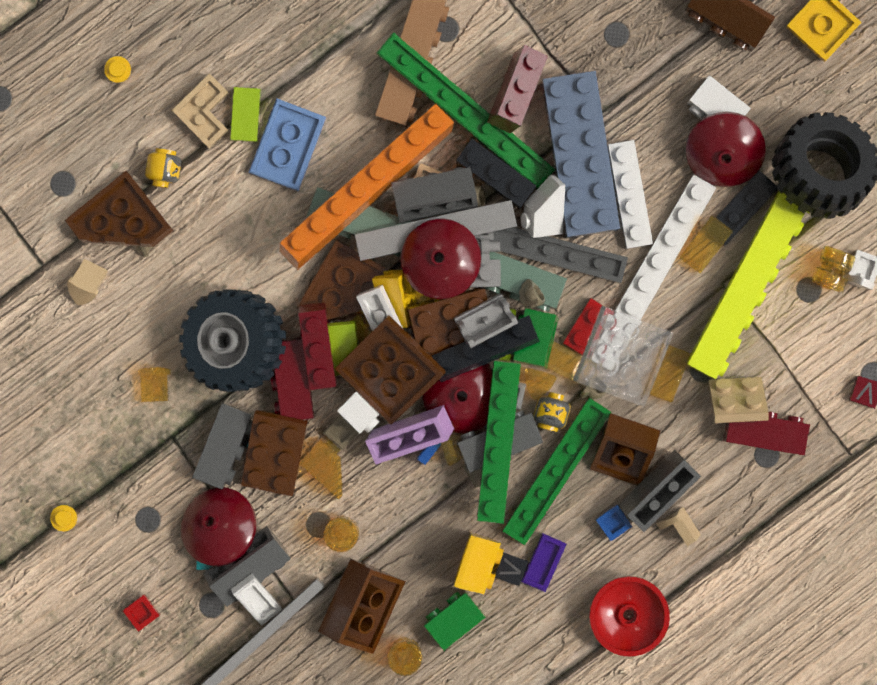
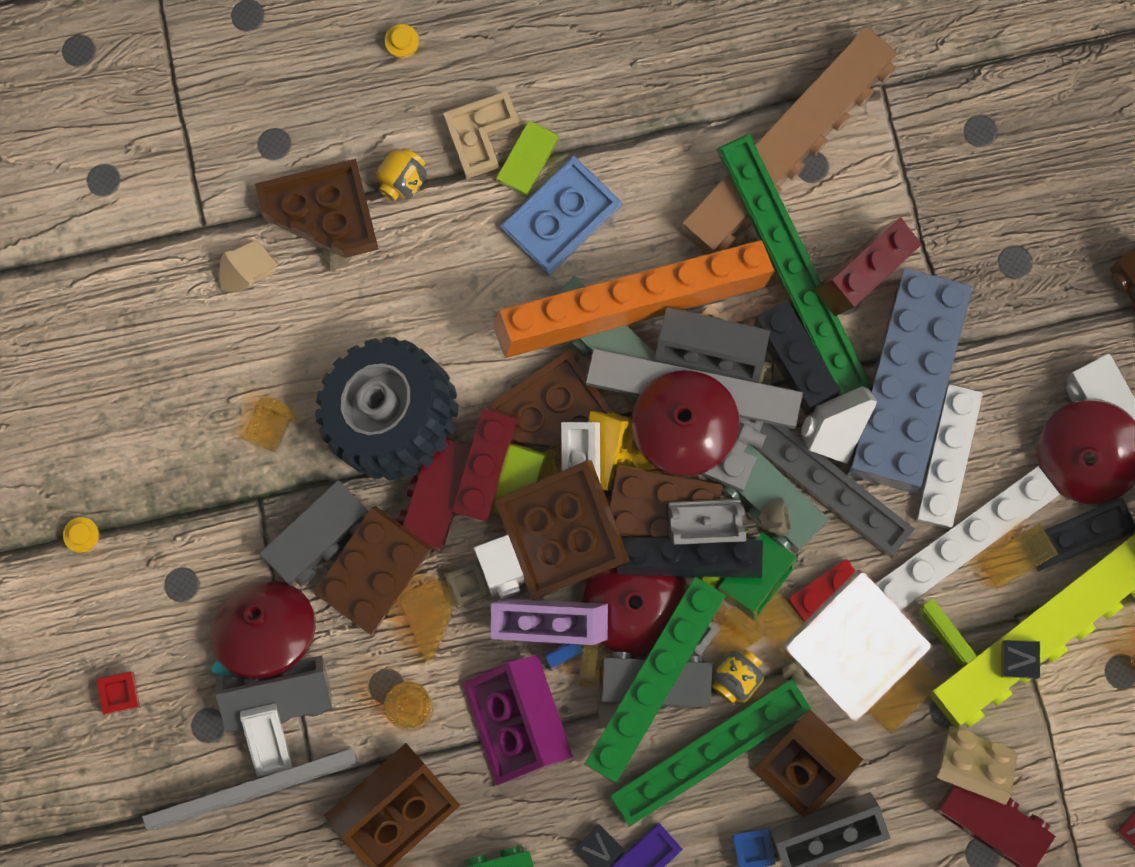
camera: 25 degrees right, 10 degrees down
yellow slope [454,532,504,594] -> none
none -> magenta slope [462,655,574,786]
none -> lime tile [918,599,977,667]
none -> black tile [1001,640,1040,679]

